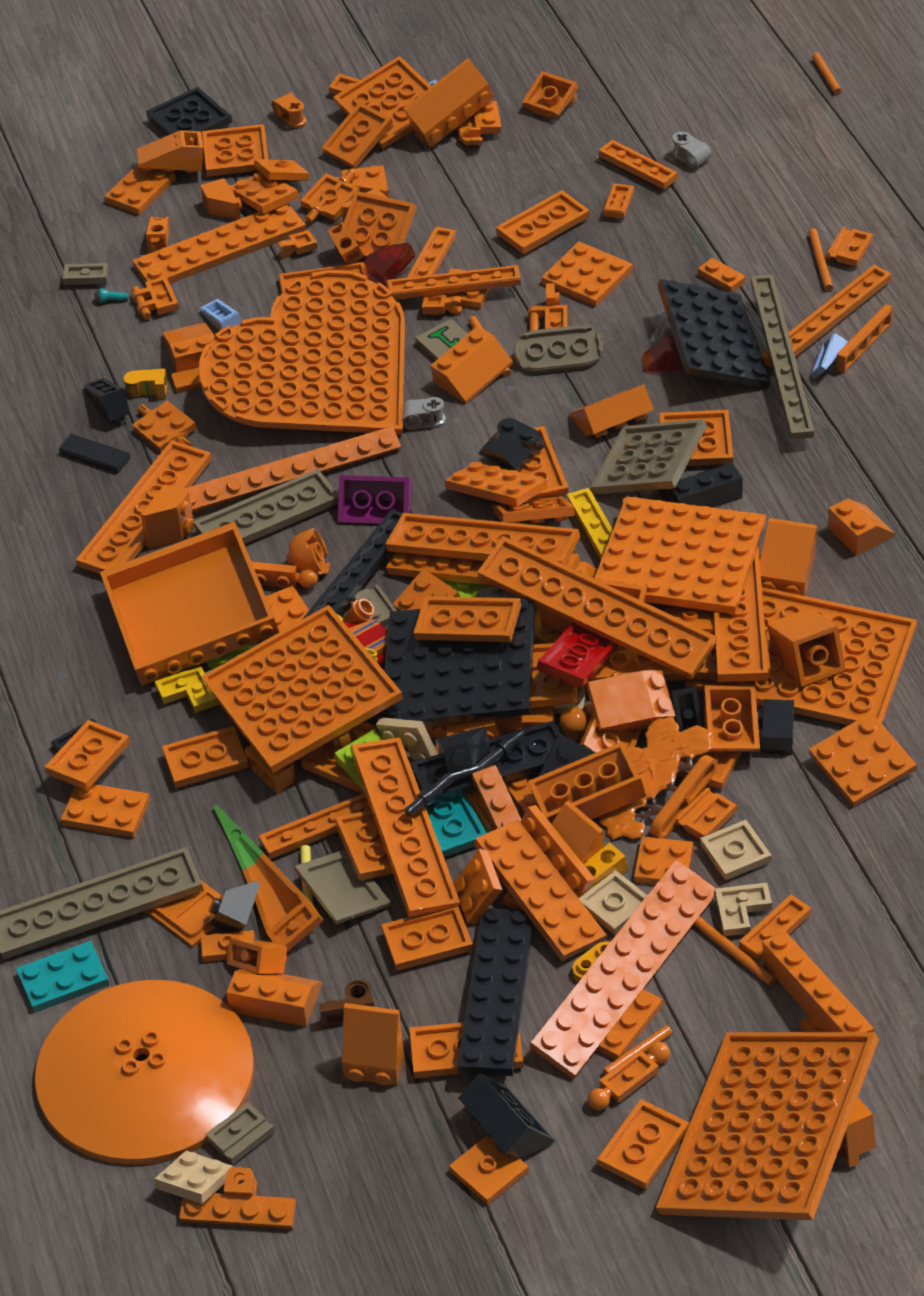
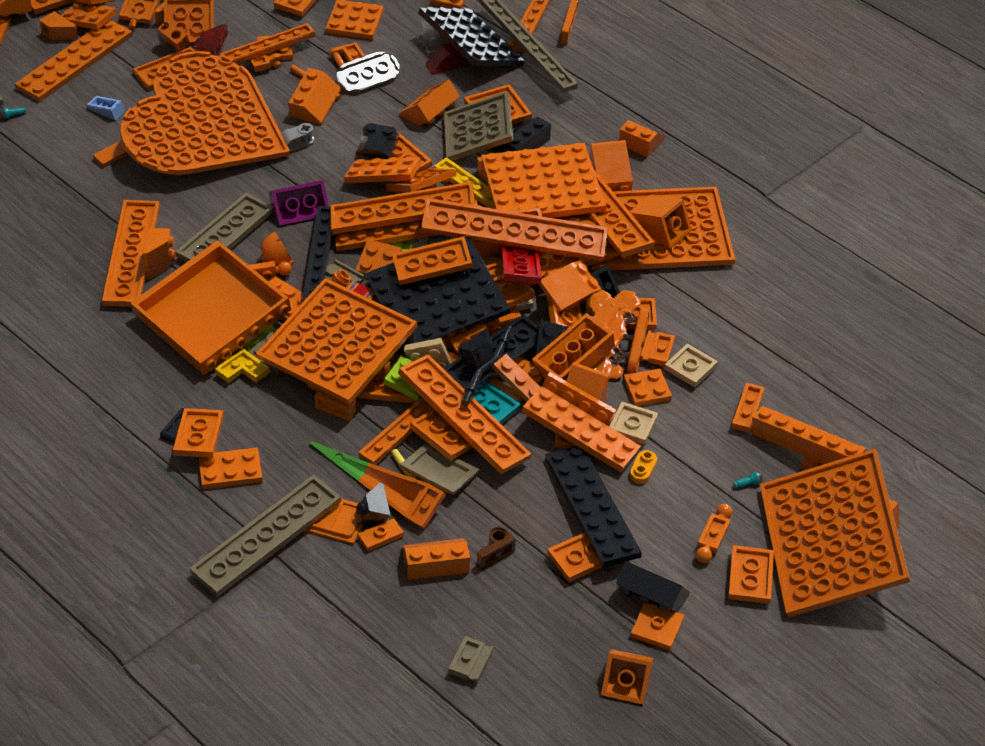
camera: 30 degrees left, 0 degrees up
teal plate [16,941,109,1013] -> none
orange dish [35,980,254,1165] -> none
black tile [59,434,130,473] -> none
black slope [83,378,131,422] -> none
light orange leg [124,369,168,399] -> none
orange plate [131,276,179,320] -> none
orange plate [132,400,197,453] -> none
orange leg [146,216,170,253] -> none
tan plate [154,1151,233,1204] -> none
orange slope [162,322,215,372] -> none
orange plate [162,726,249,788] -> none
orange plate [180,1167,296,1229] -> none
orange plate [181,426,401,512] -> none
orange slope [227,938,287,974] -> none
orange plate [277,230,318,259] -> none
orange slope [342,1003,404,1086] -> none
orange plate [381,906,473,971] -> none
orange plate [407,226,456,278] -> none
dark tan tile [415,319,468,361] -> none
orange plate [453,849,502,924] -> none
orange plate [529,860,716,1080] -> none
orange plate [546,283,560,305] -> none
orange piece [560,704,593,742] -> none
light orange leg [584,842,628,889] -> none
orange plate [596,989,663,1060] -> none
orange bar [603,1025,672,1075] -> none
orange bar [693,916,776,986] -> none
orange slope [702,685,760,751] -> none
tan plate [715,883,772,936] -> none
black brick [758,699,794,755] -> none
orange plate [809,712,917,808] -> none
light blue slope [811,333,848,379] -> none
none -> orange slope [601,649,654,704]
none -> teal piece [733,472,763,488]

